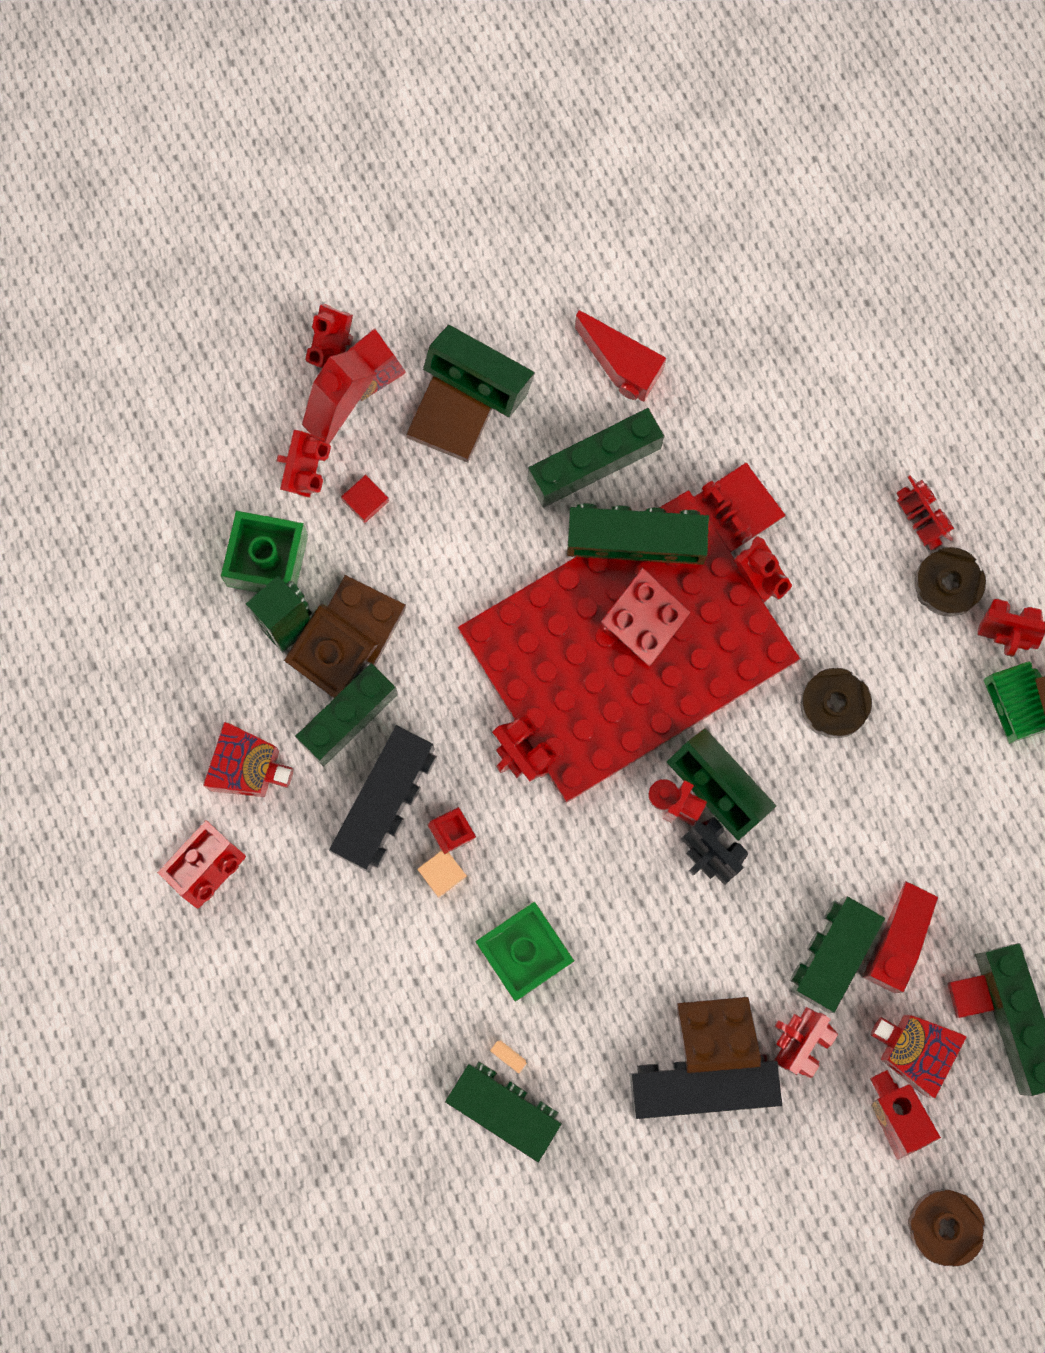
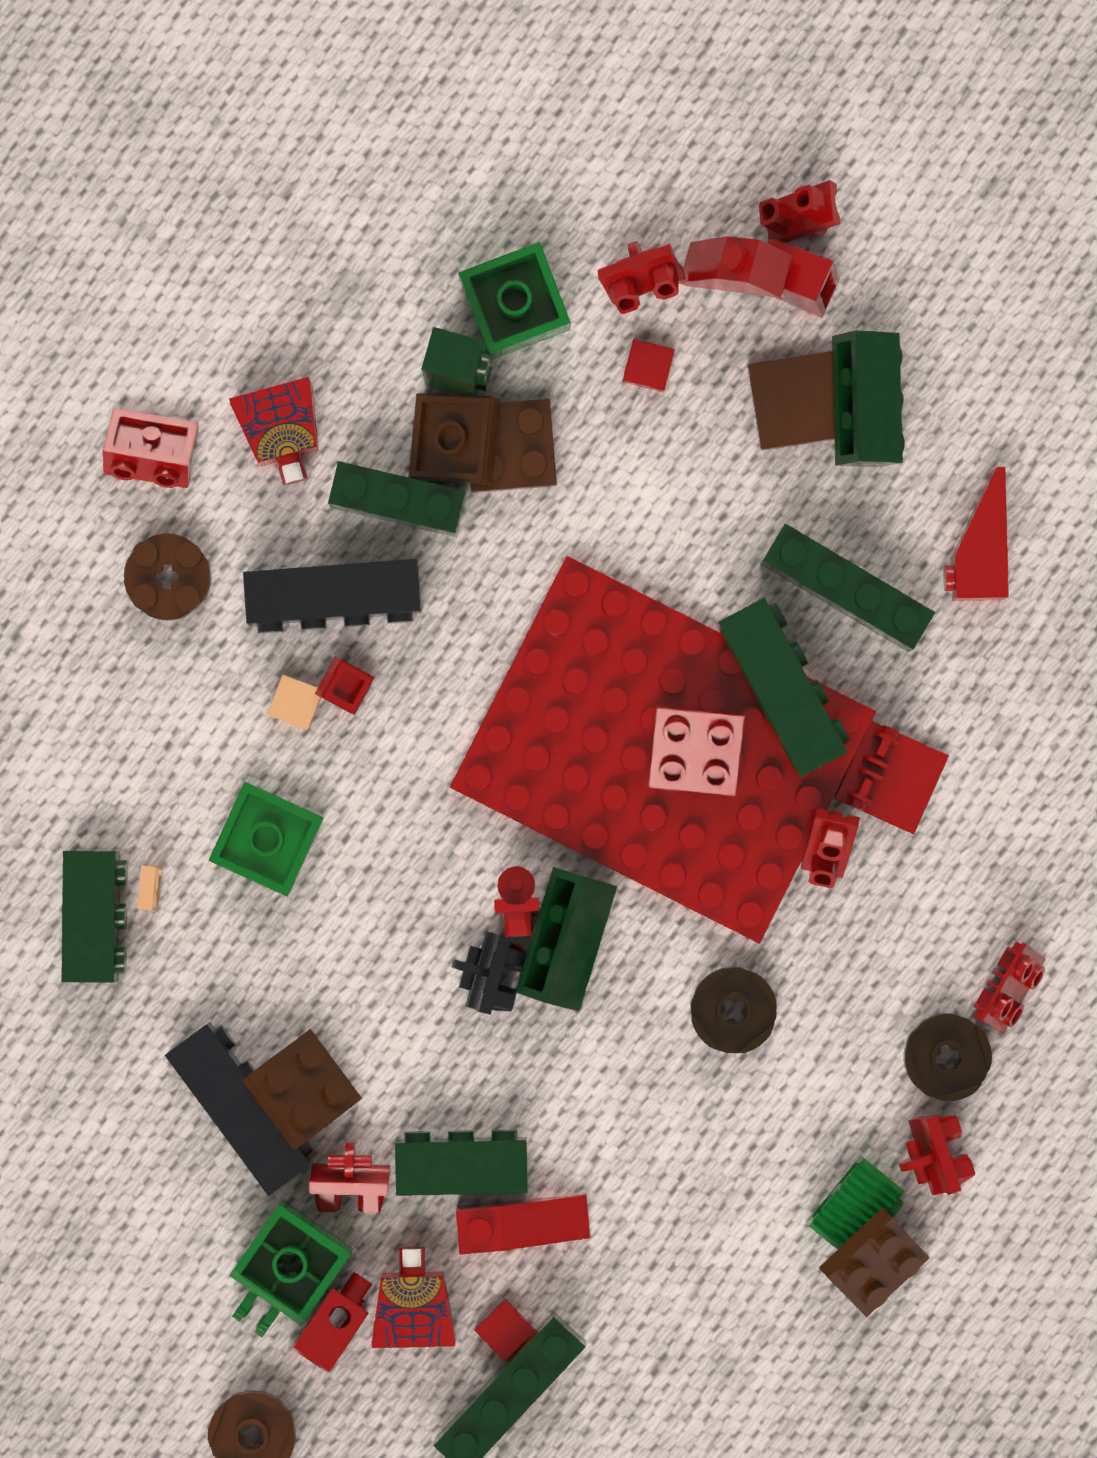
camera: 60 degrees right, 10 degrees up
red hips [492,716,557,782] -> none
none -> reddish brown plate [124,533,212,621]
none -> green hinge [229,1199,354,1337]

